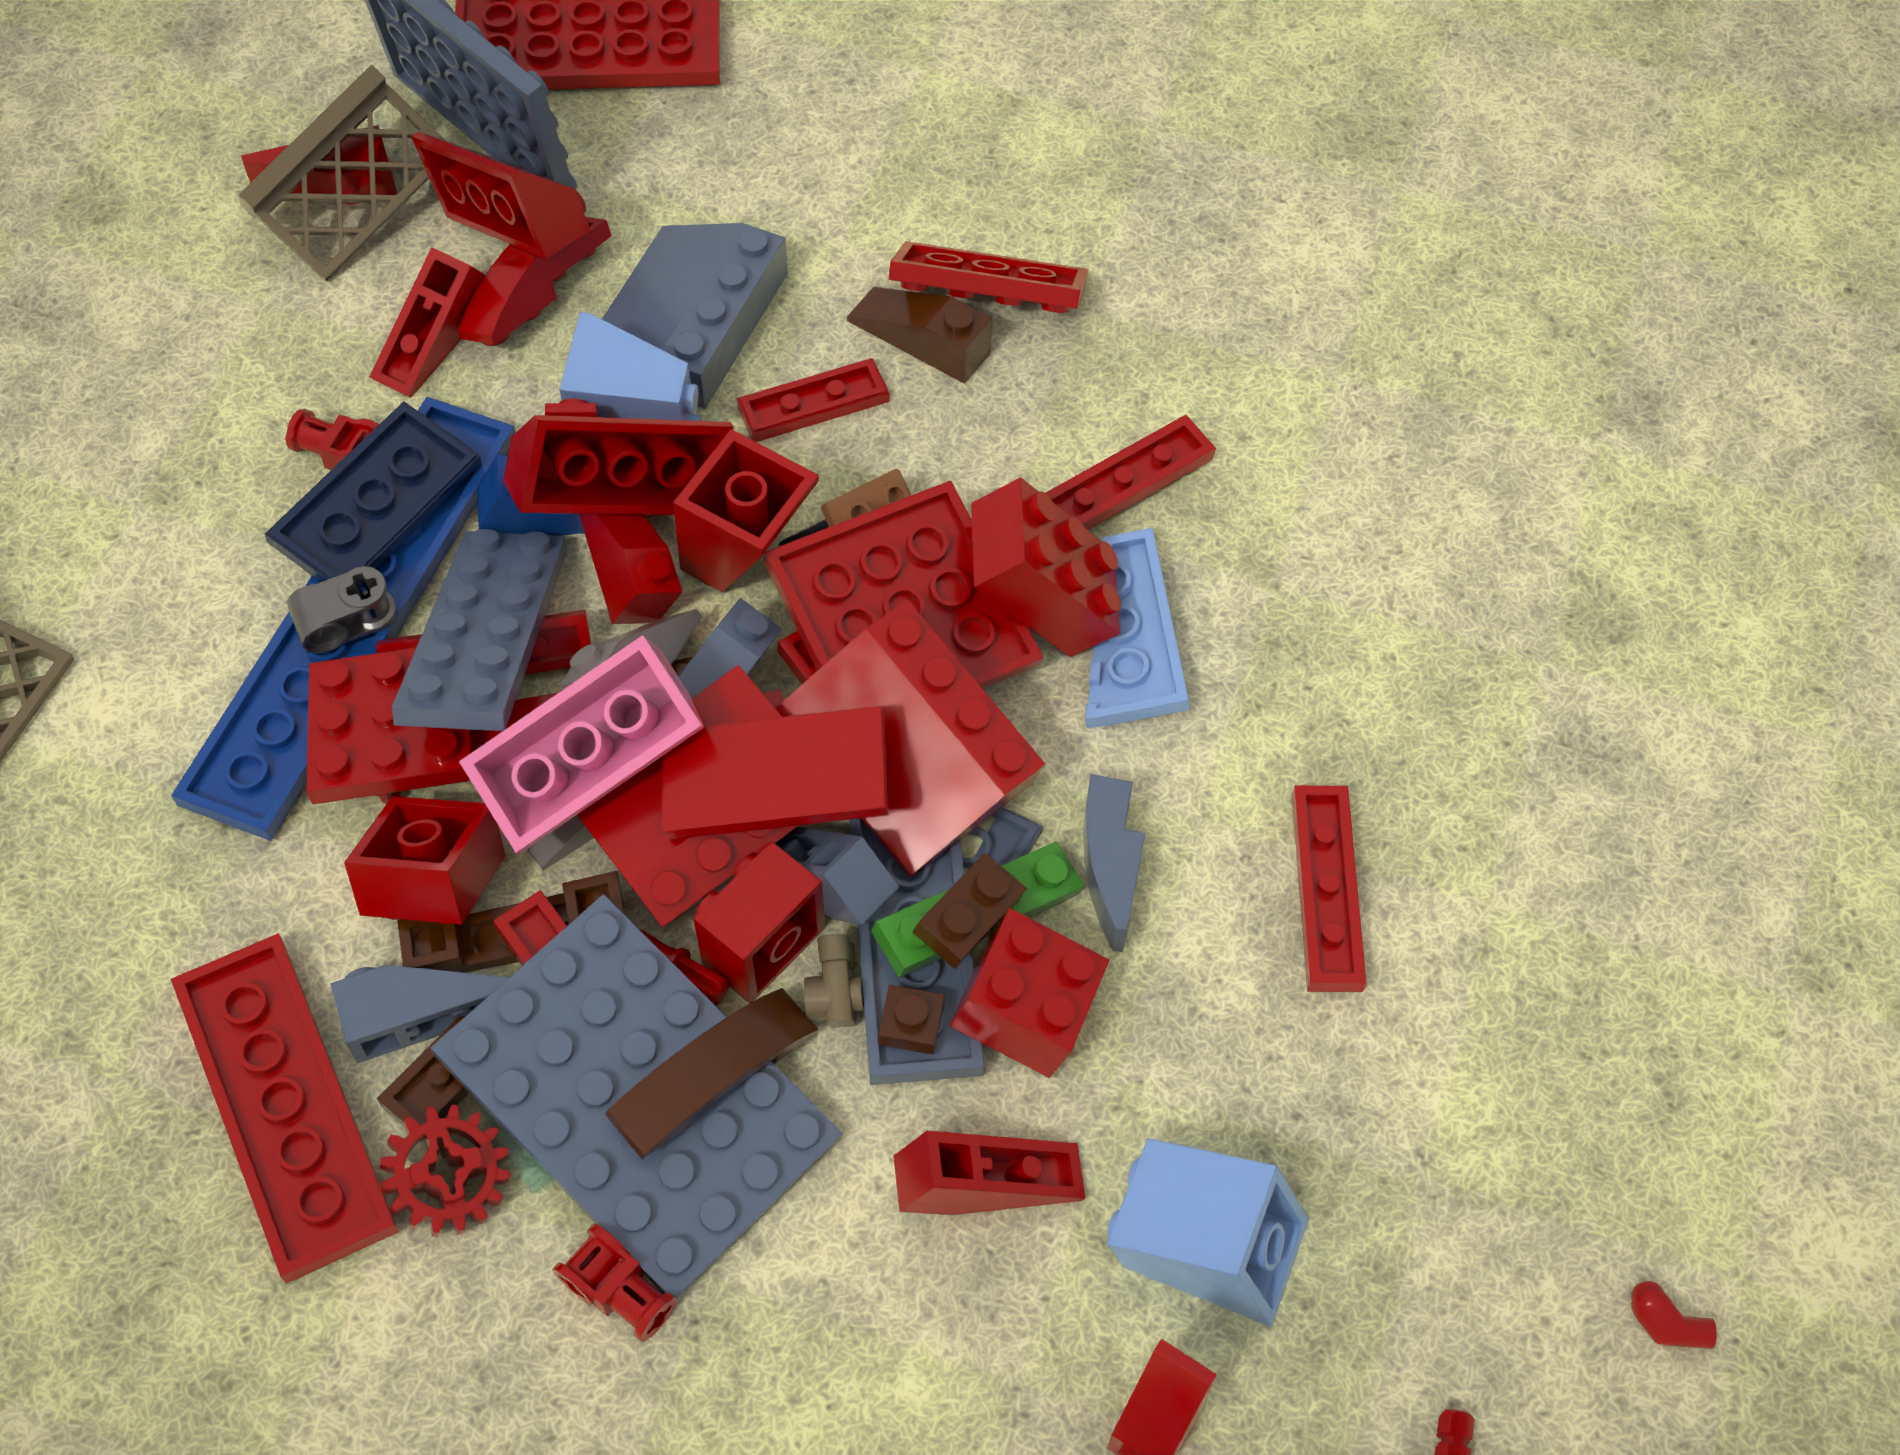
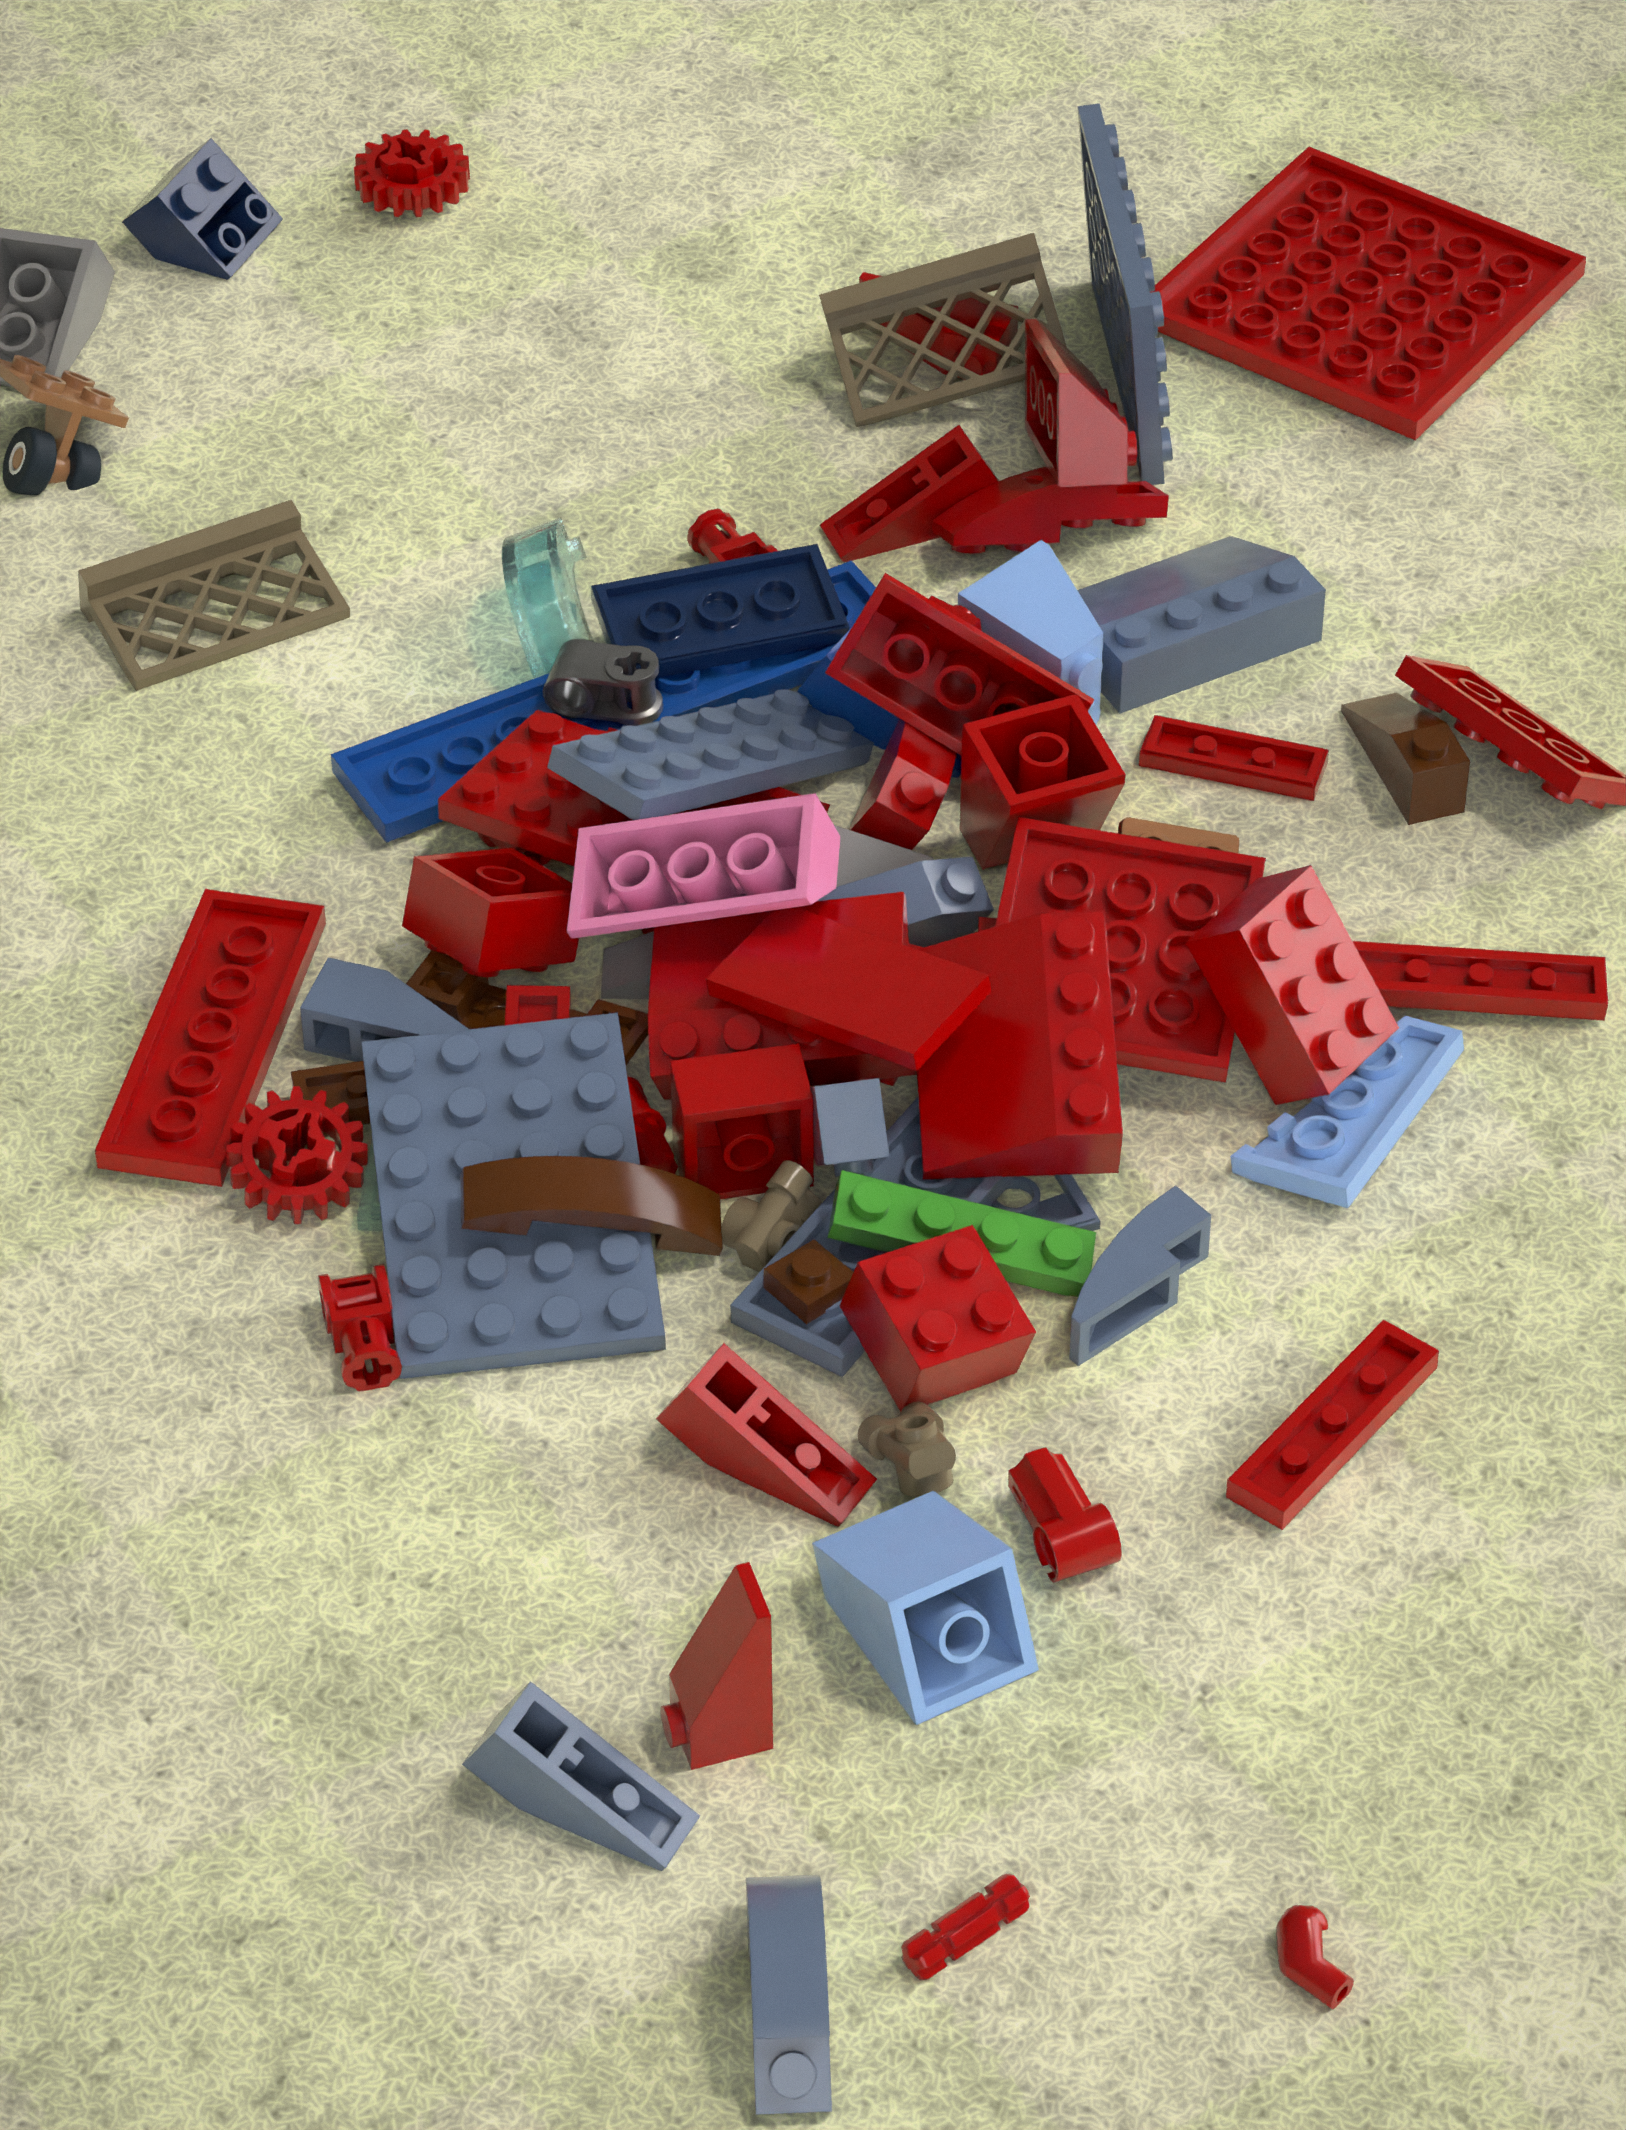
camera: 40 degrees right, 15 degrees down
reddish brown plate [912,853,1027,969] -> none
none -> clear light blue arch [502,518,594,678]
none -> dark tan plate [858,1402,956,1496]
none -> red piece [1008,1447,1122,1583]

